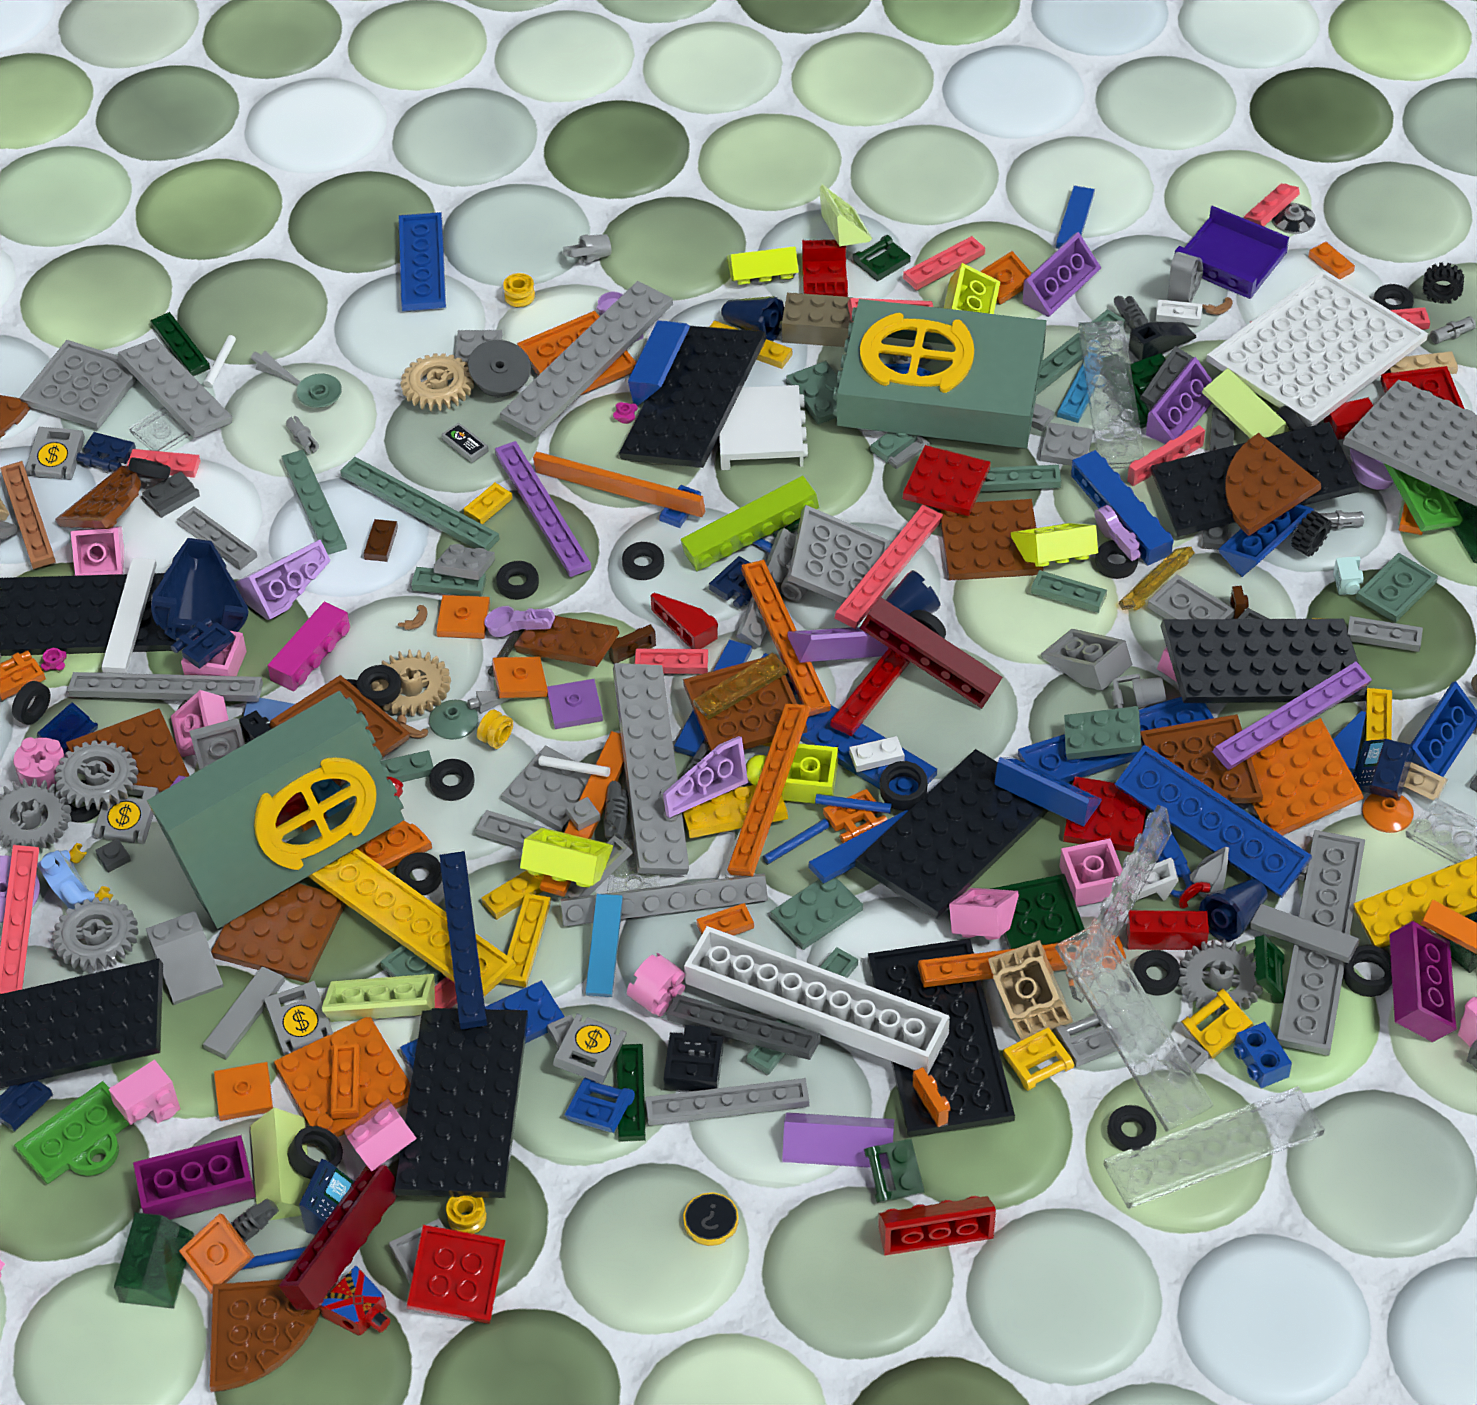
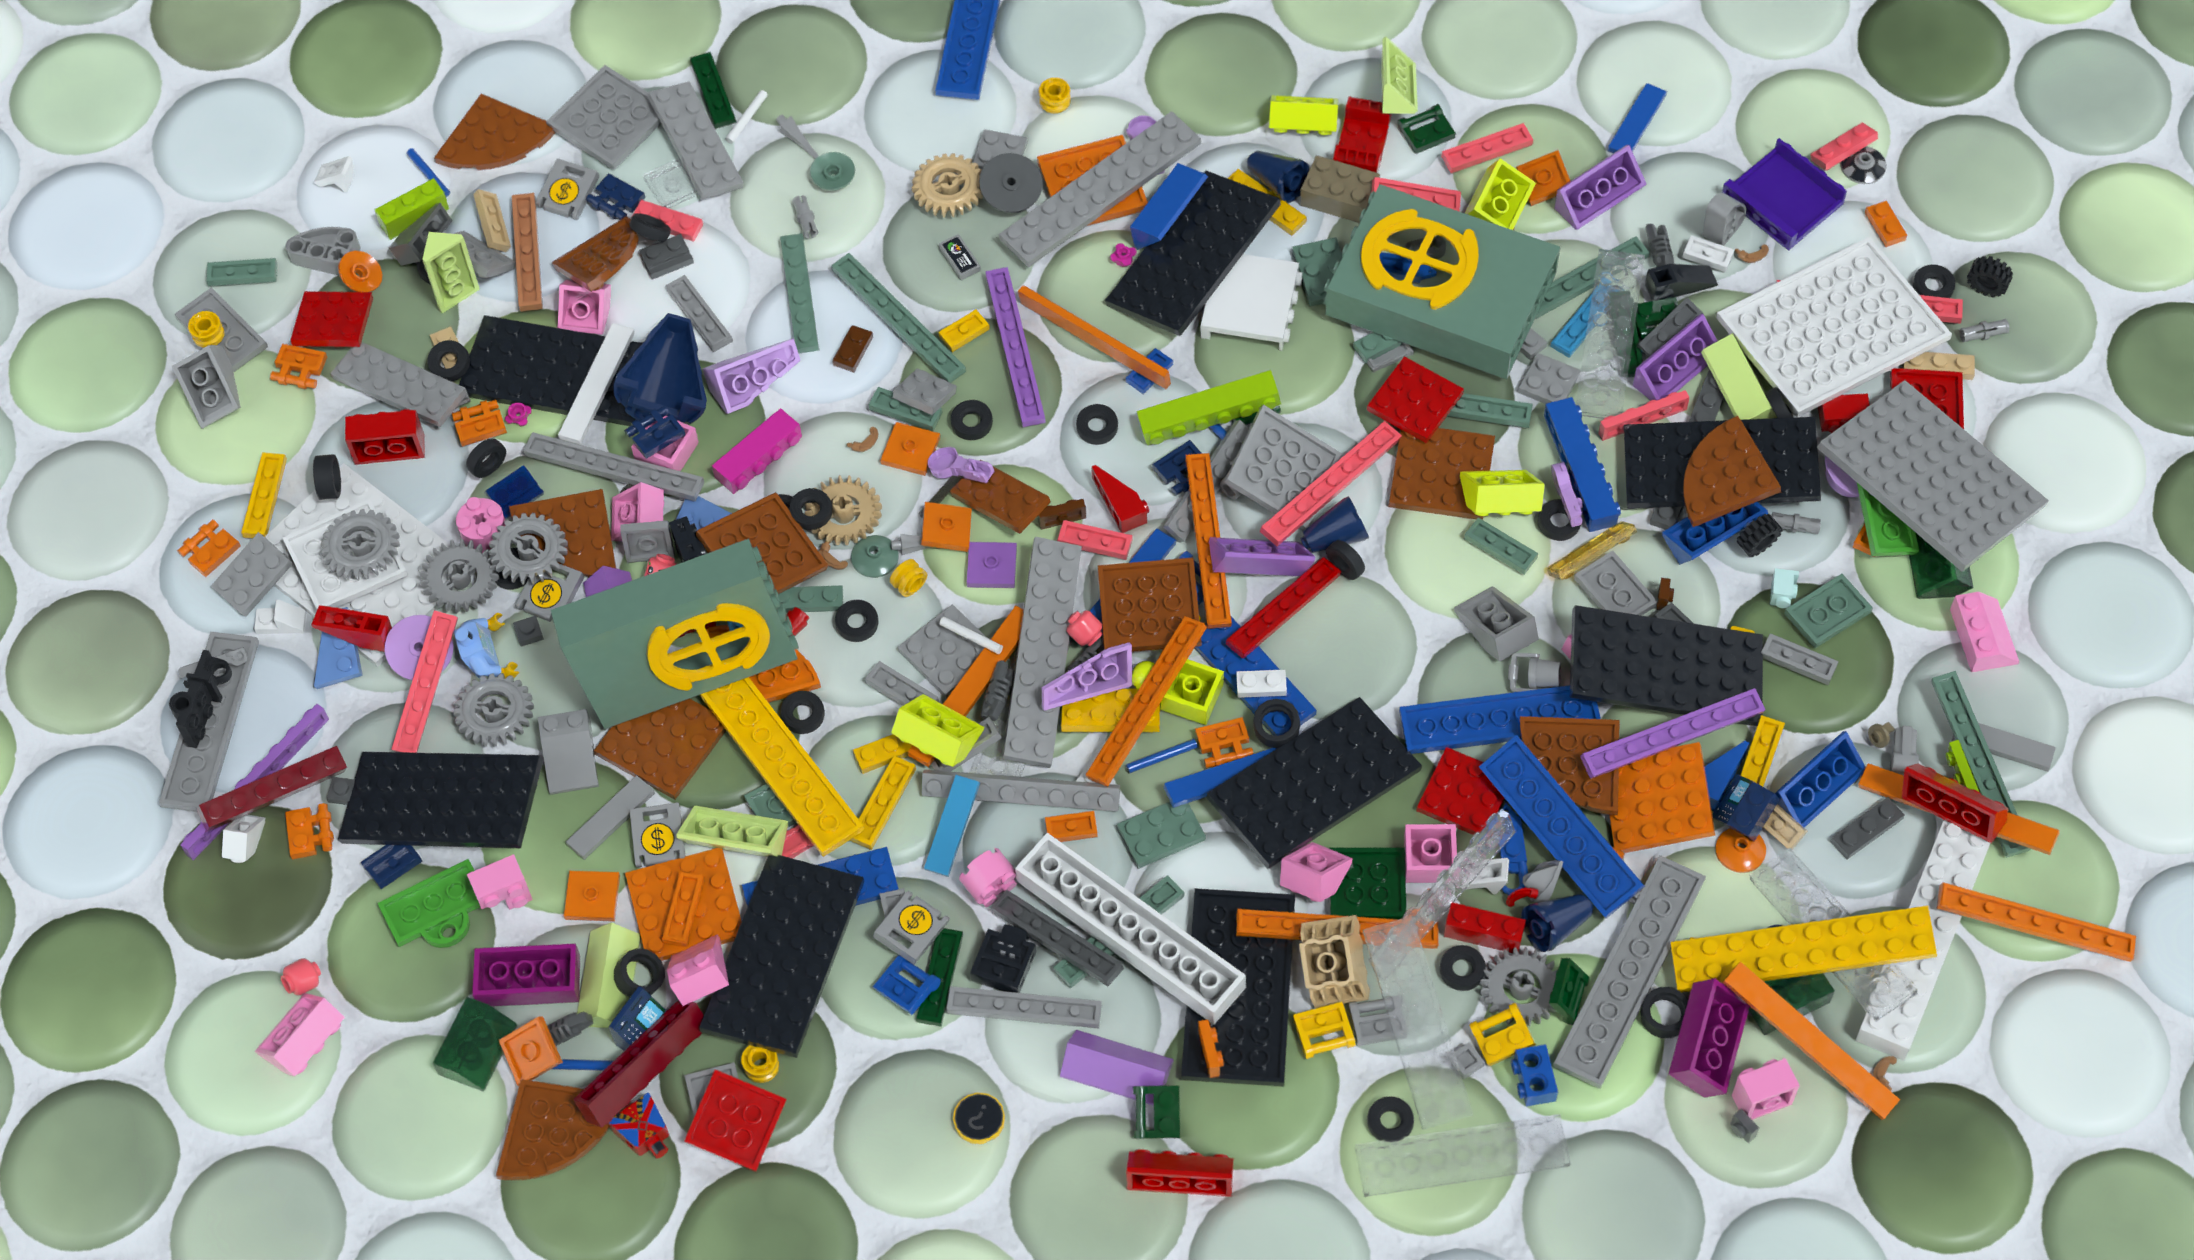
camera: 15 degrees right, 10 degrees up
dark blue plate [439,851,487,1029] -> none
light grey piece [563,234,611,263] -> none
light grey plate [566,797,601,831] -> none
clear yellow plate [693,652,787,720] -> none
blue bar [815,794,892,814] -> none
dark red brick [860,597,1003,709] -> none
blue slope [995,757,1102,827] -> none
sand green plate [1064,706,1142,760] -> none
light grey tile [1251,904,1359,963] -> none
none -> coral head [1067,610,1103,646]

